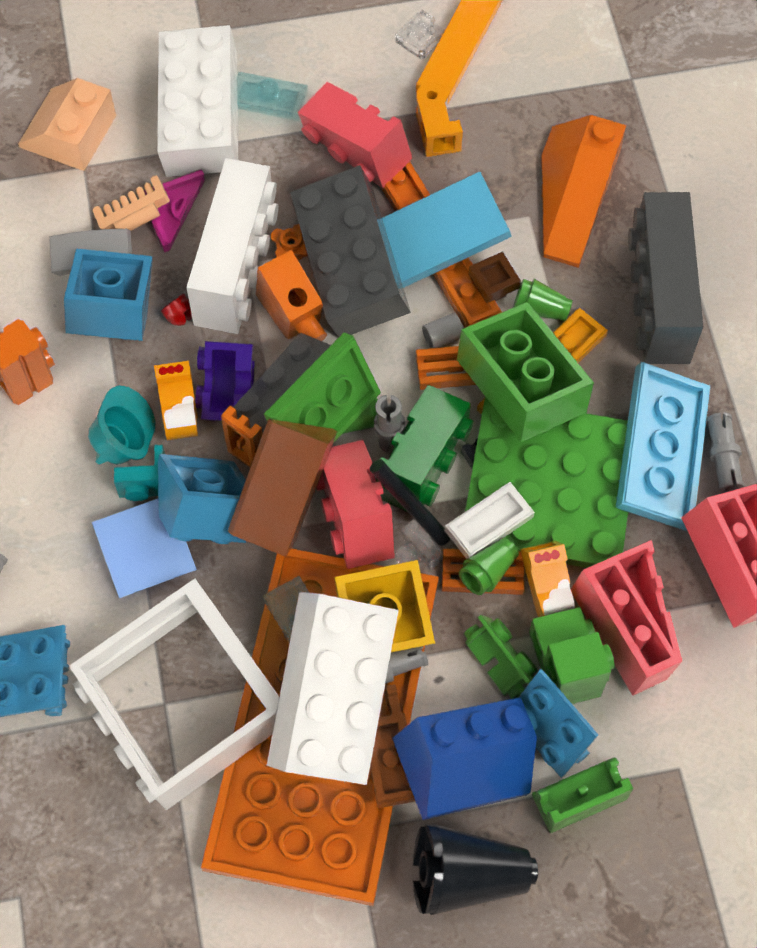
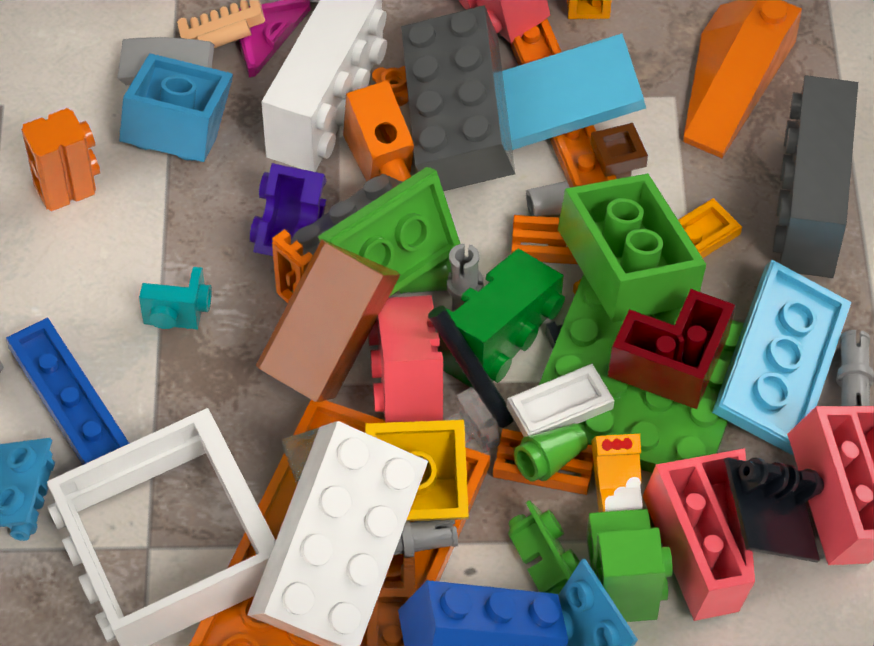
camera: 10 degrees right, 10 degrees down
teal piece [88,385,156,465] -> none
light blue slope [92,498,197,598] -> none
light orange leg [154,361,198,441] -> none
dark azure slope [158,454,247,544] -> none
red hinge [160,293,192,326] -> none
bright green cone [513,278,573,321] -> none
none -> blue plate [6,317,130,465]
none -> dark red brick [608,289,736,409]
none -> black hinge [724,458,824,563]

